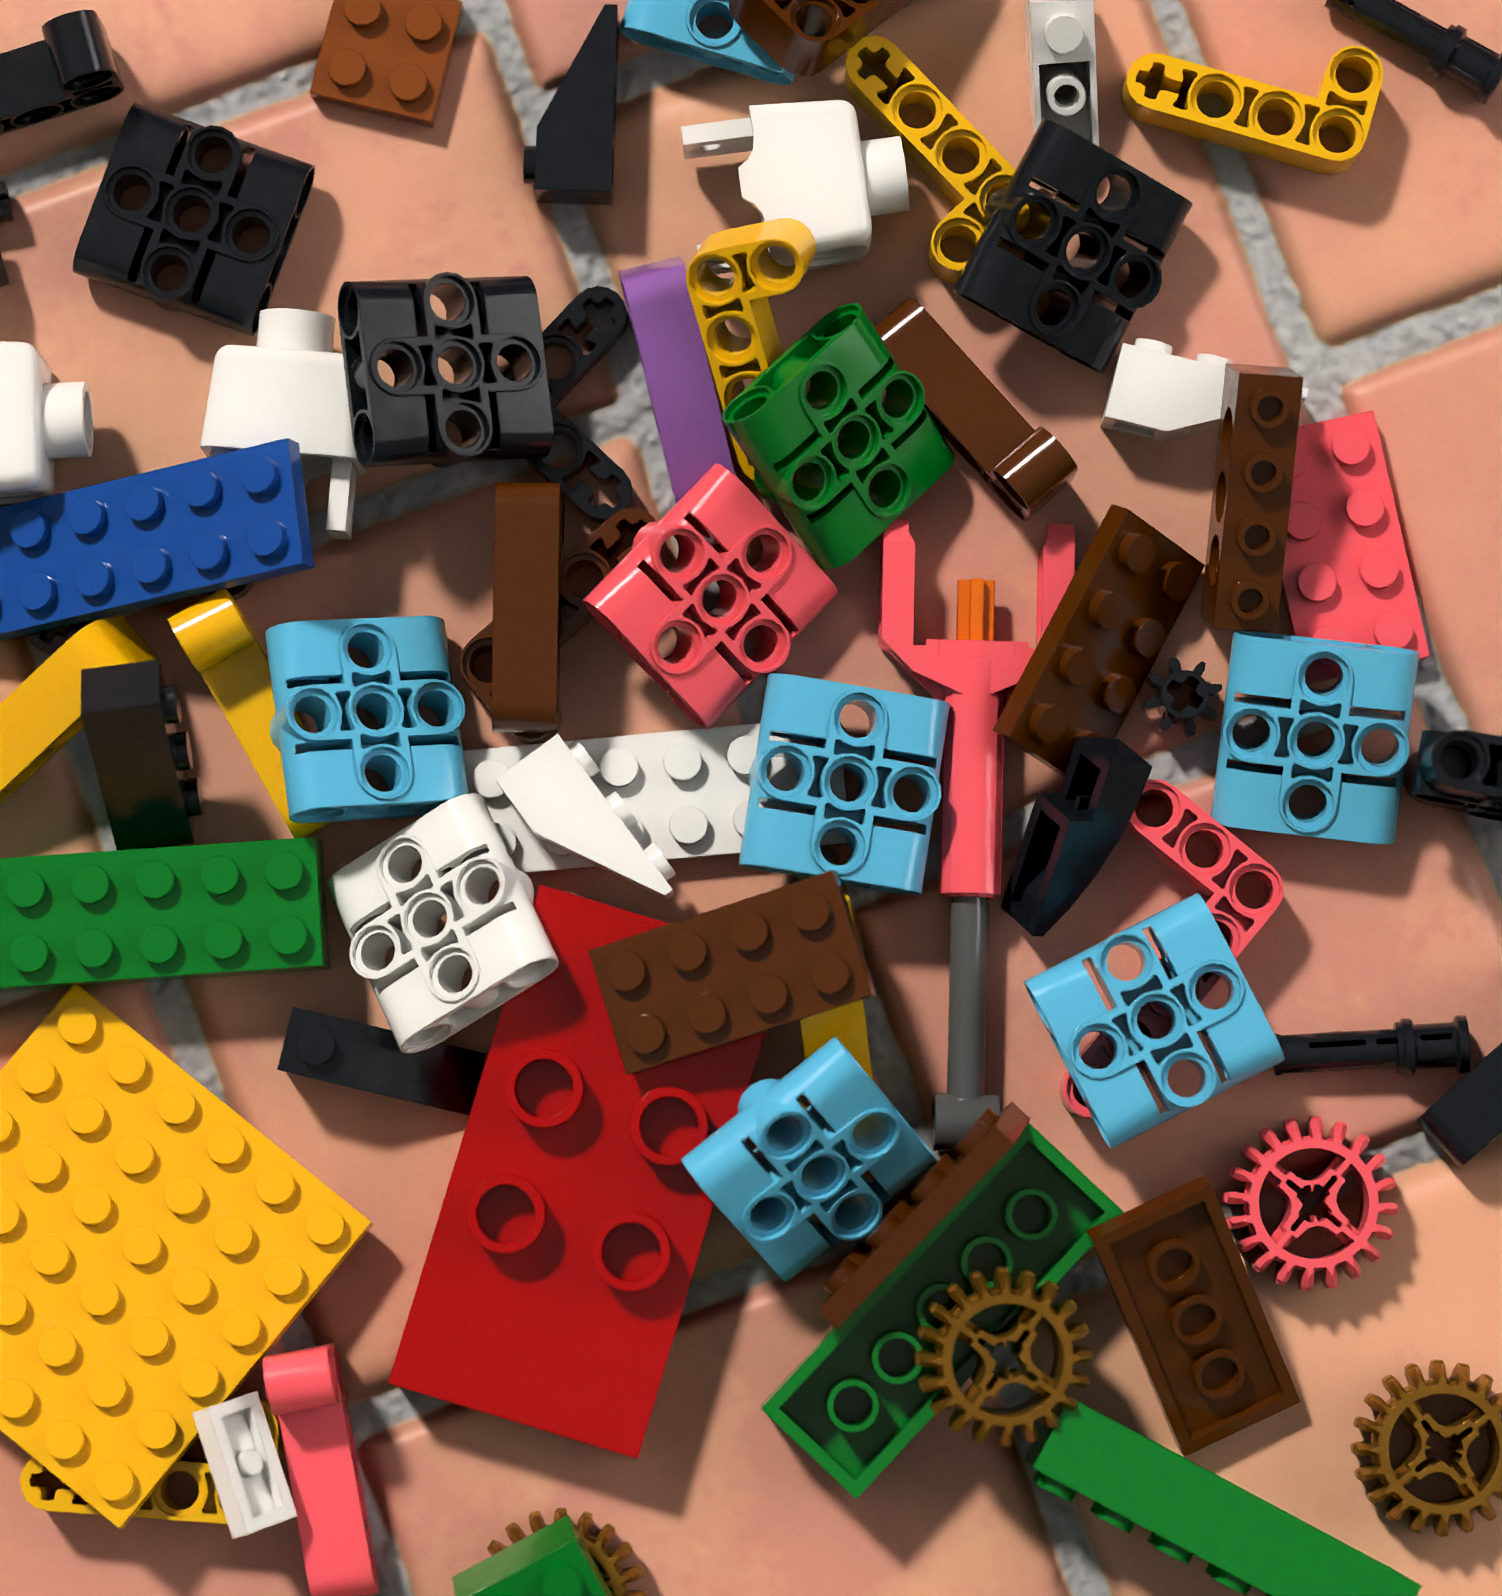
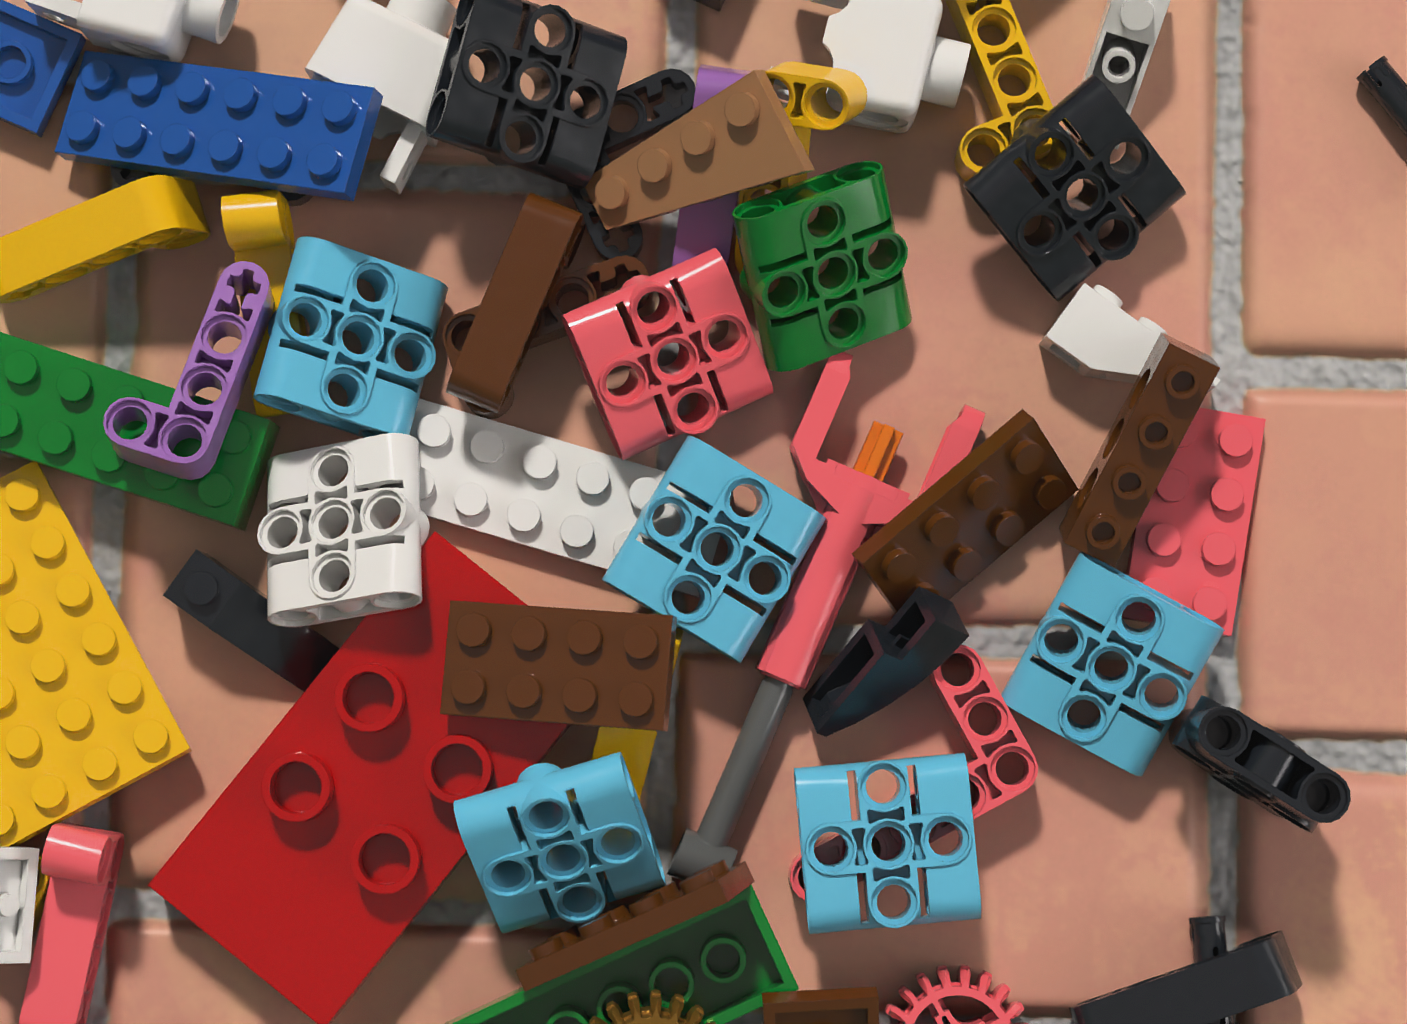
camera: 20 degrees right, 0 degrees up
black brick [81,659,204,850] -> none
white slope [495,734,676,900] -> none
reddish brown beam [875,297,1078,521] -> none
yellow beam [1121,45,1384,175] -> none
black gear [1142,657,1222,738] -> none
black pin [1273,1015,1470,1076] -> none
none -> medium lavender beam [103,261,274,480]
none -> medium nougat wing [585,70,815,230]

